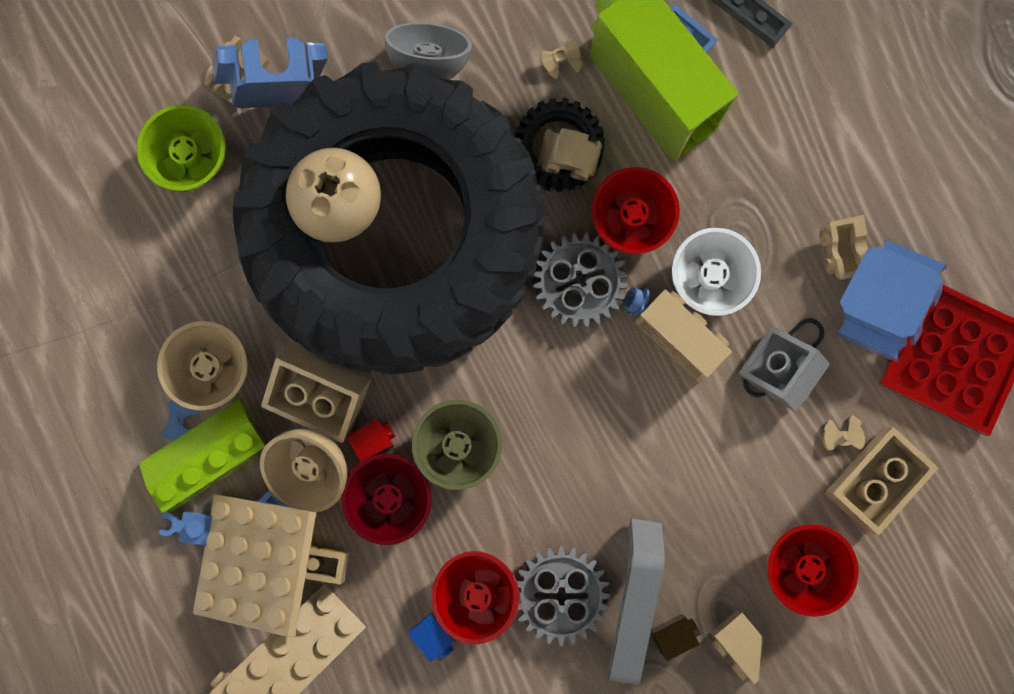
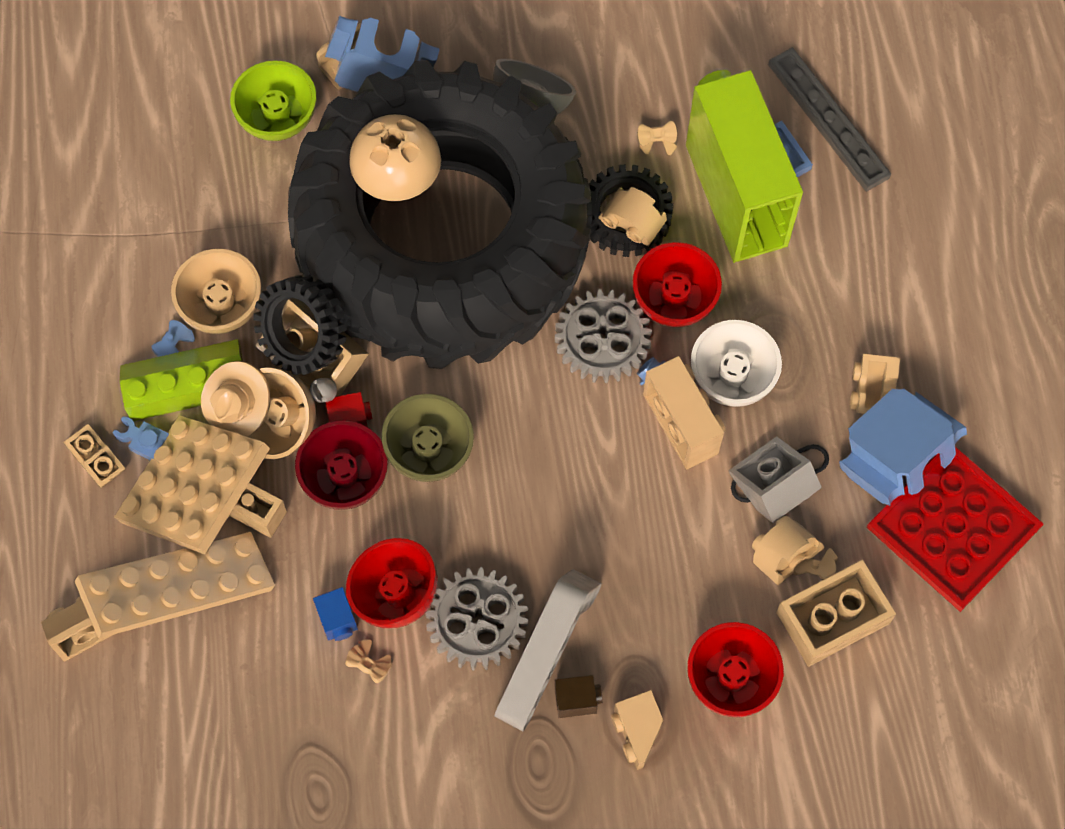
camera: 20 degrees right, 15 degrees down
none -> tan slope [64,424,126,488]
none -> tan hat [201,361,270,437]
none -> black tyre [253,275,347,375]
none -> light grey hinge [309,378,337,403]
none -> tan piece [345,640,392,683]
none -> tan cylinder [752,516,824,585]

